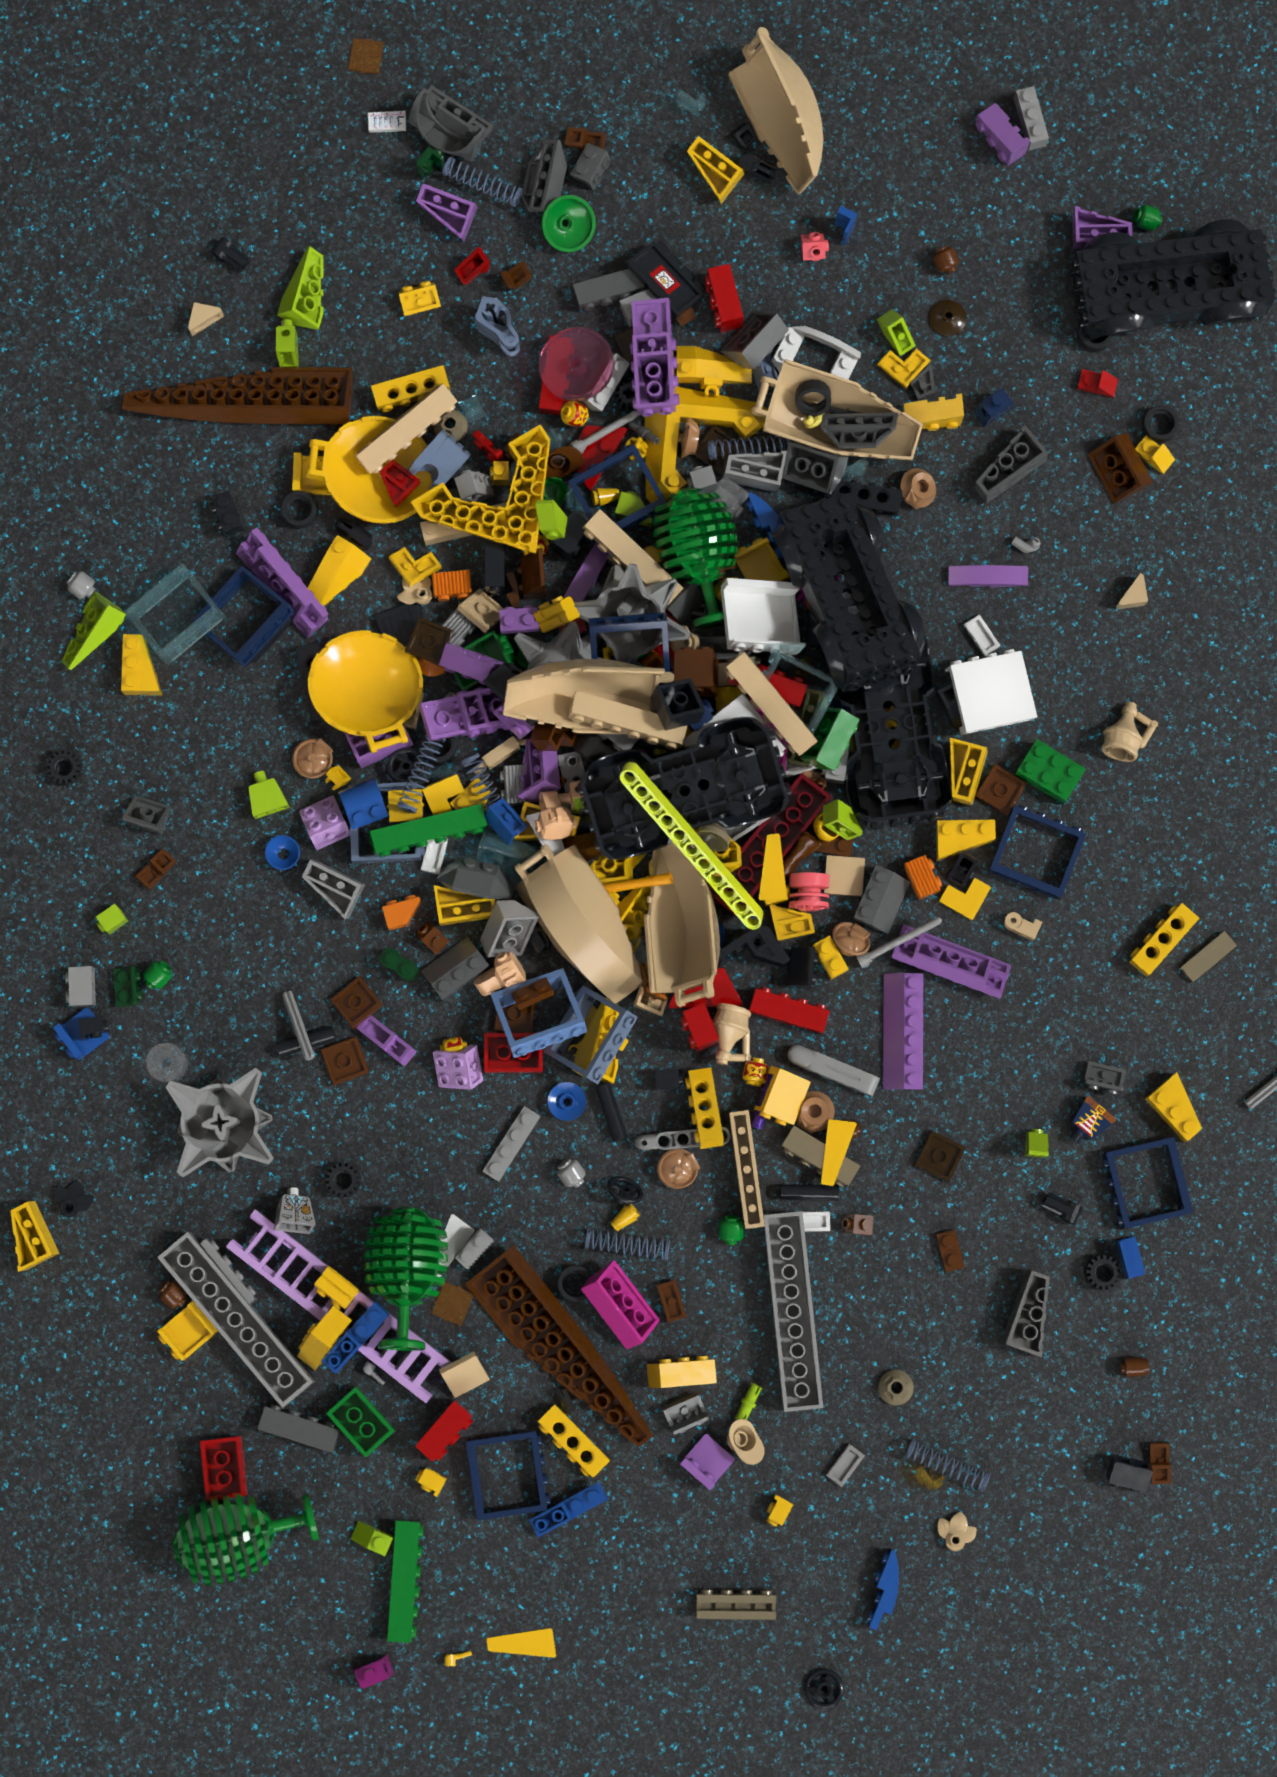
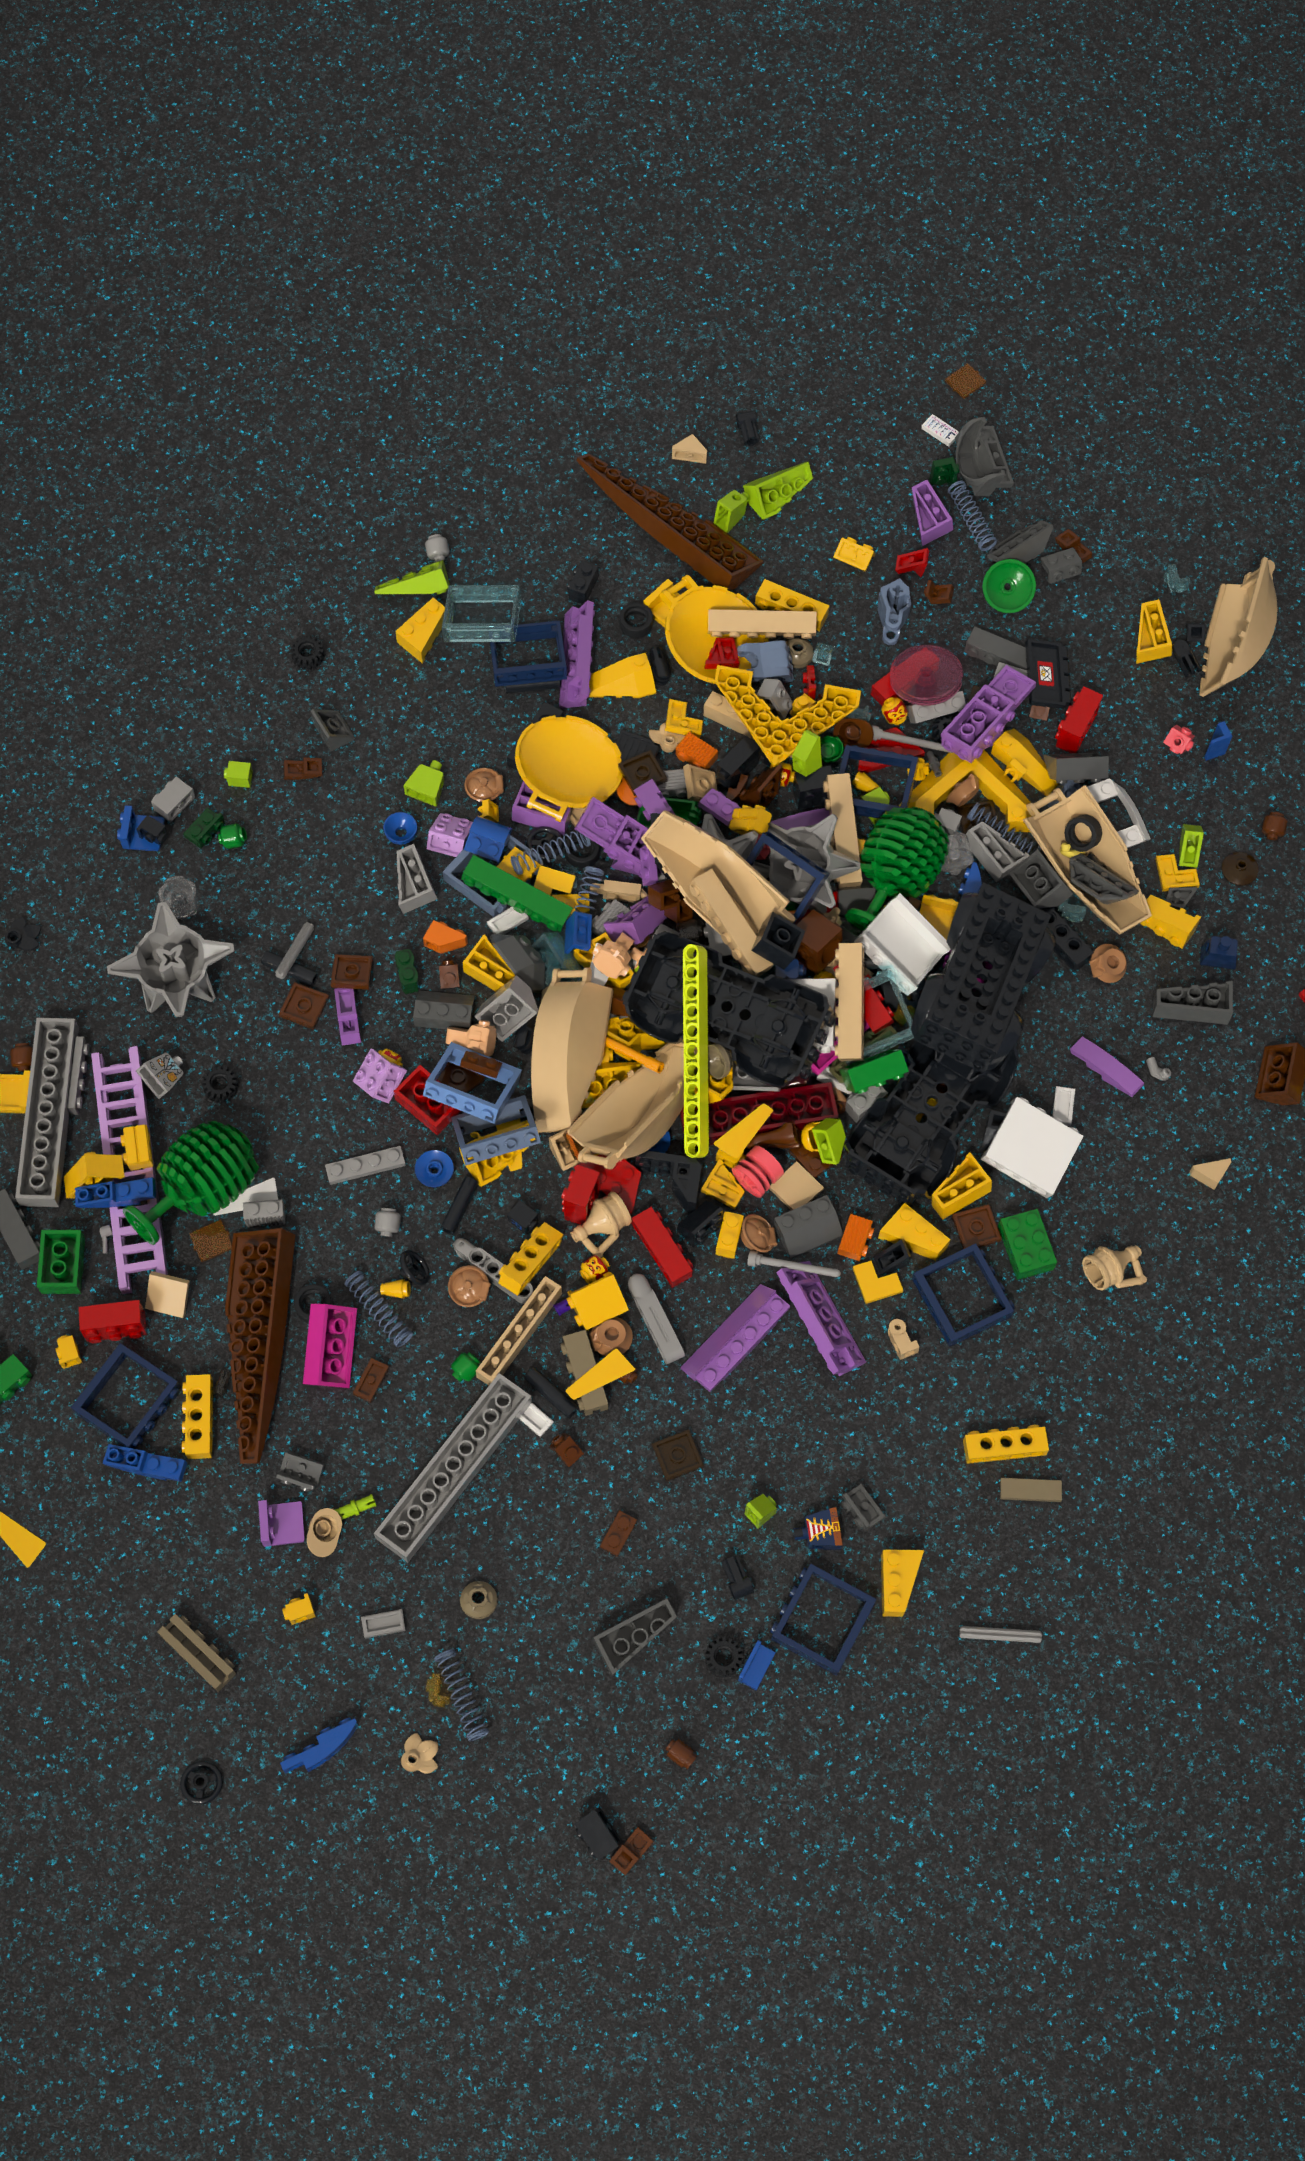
camera: 40 degrees right, 15 degrees down
yellow wedge [647,1356,717,1388] -> none

